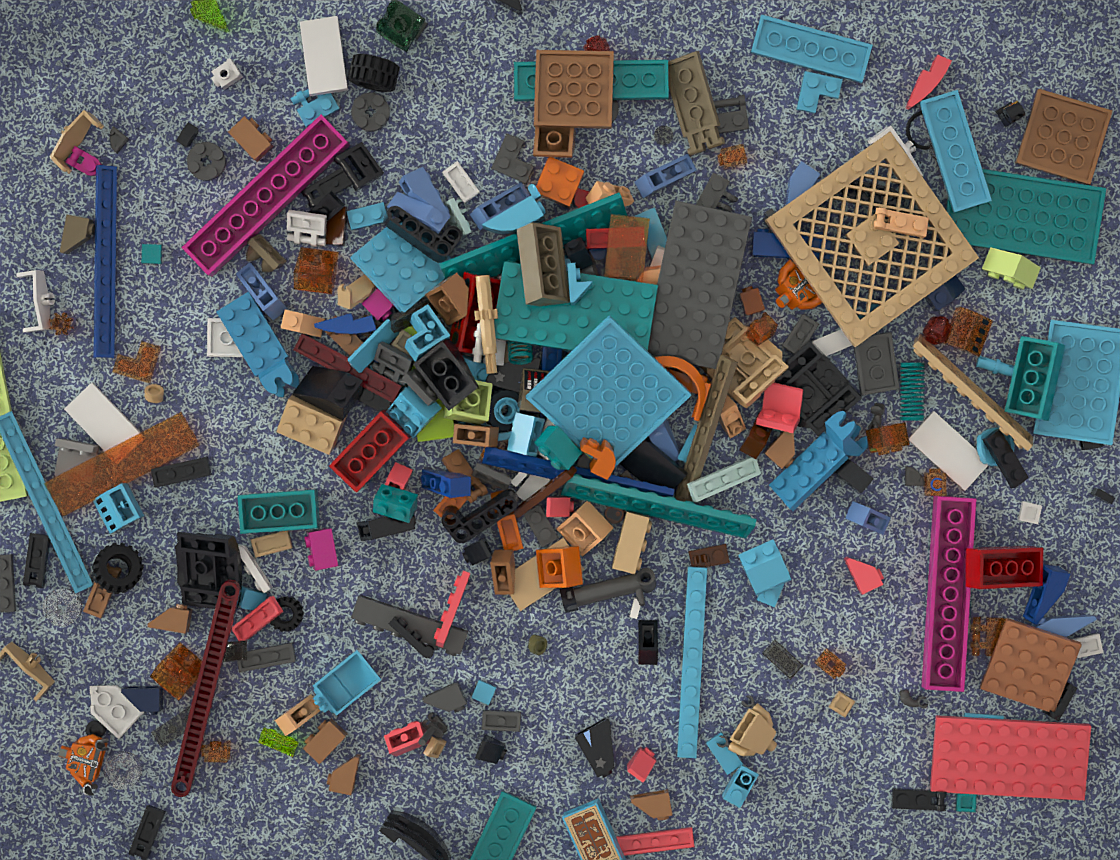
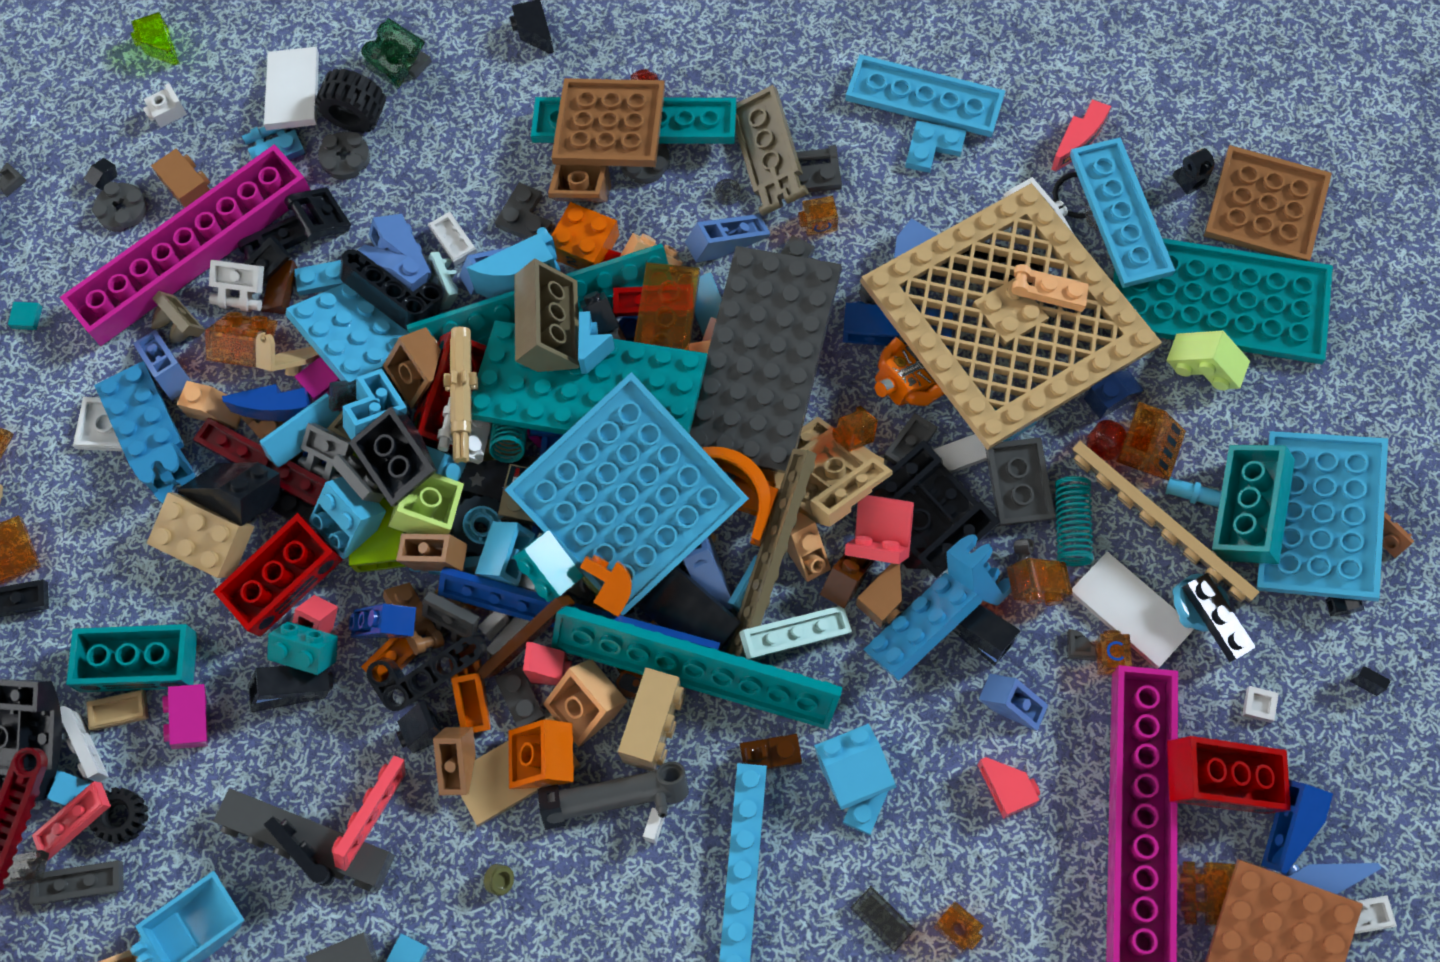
camera: 10 degrees right, 20 degrees down
black slope [638,620,658,665] -> none
dark orange brick [738,286,765,316] -> none

